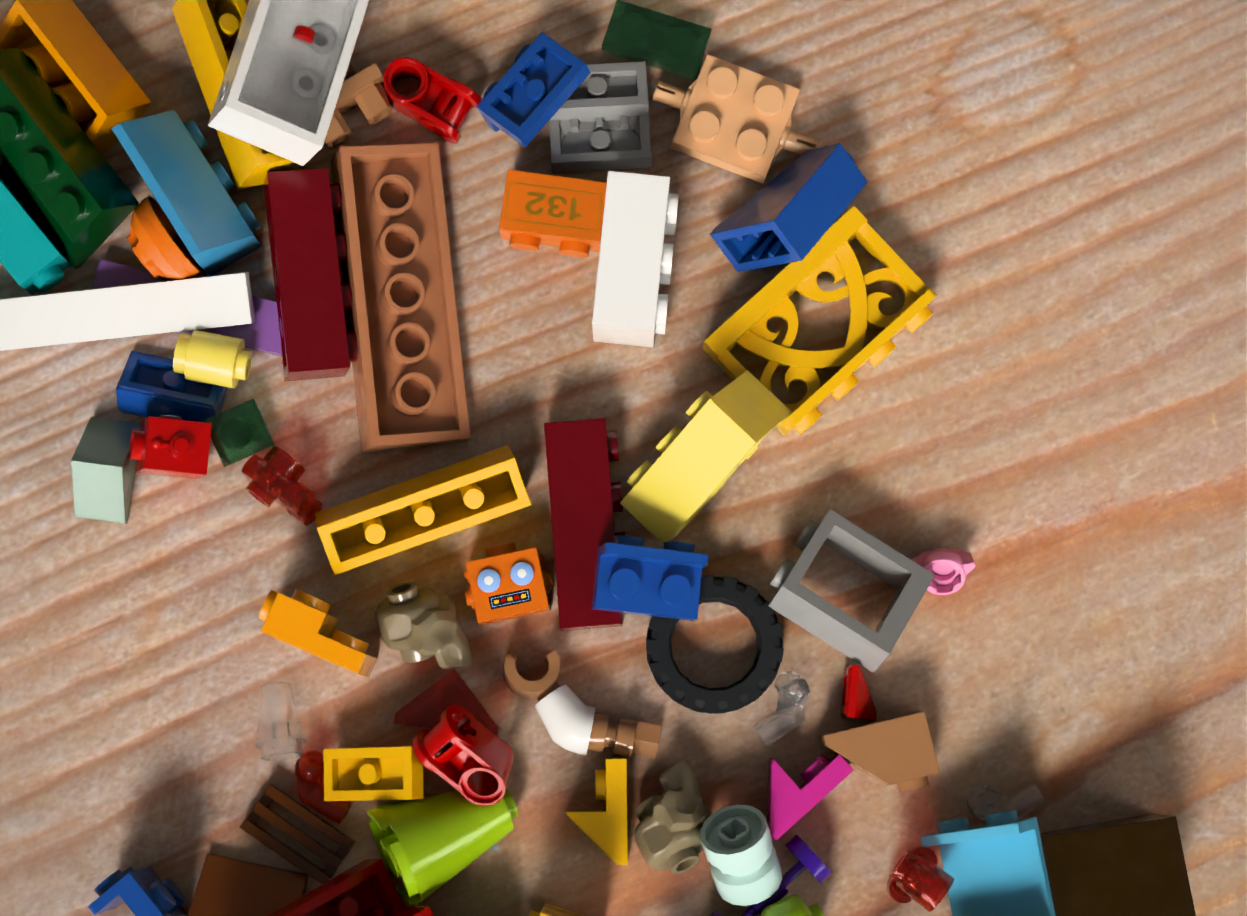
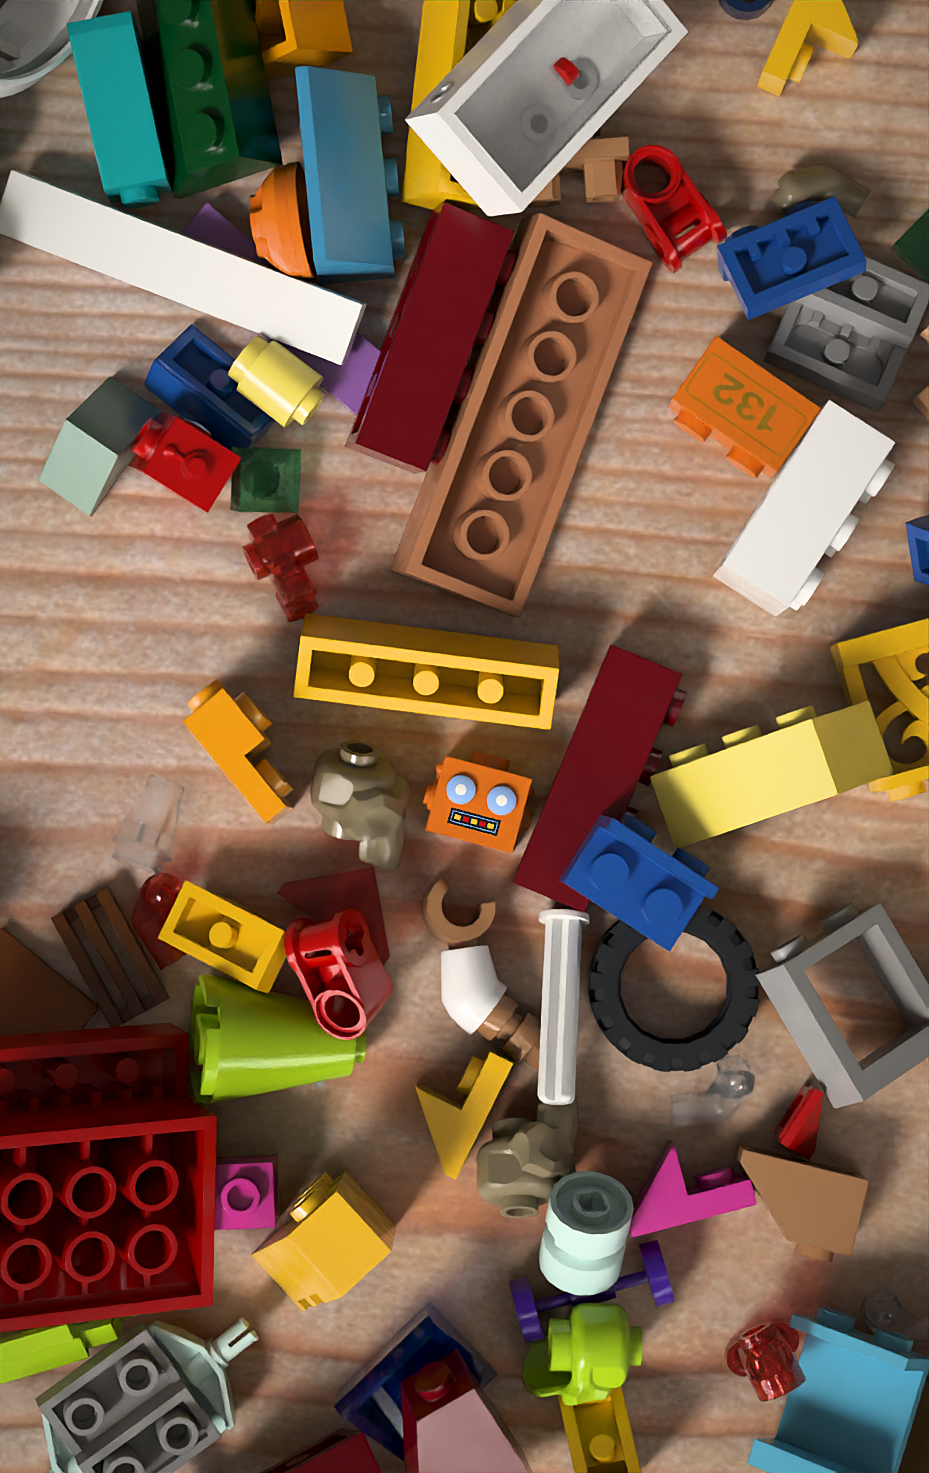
camera: 30 degrees right, 5 degrees up
none -> white axle [537,909,590,1105]
none -> dark tan arm [773,164,871,218]

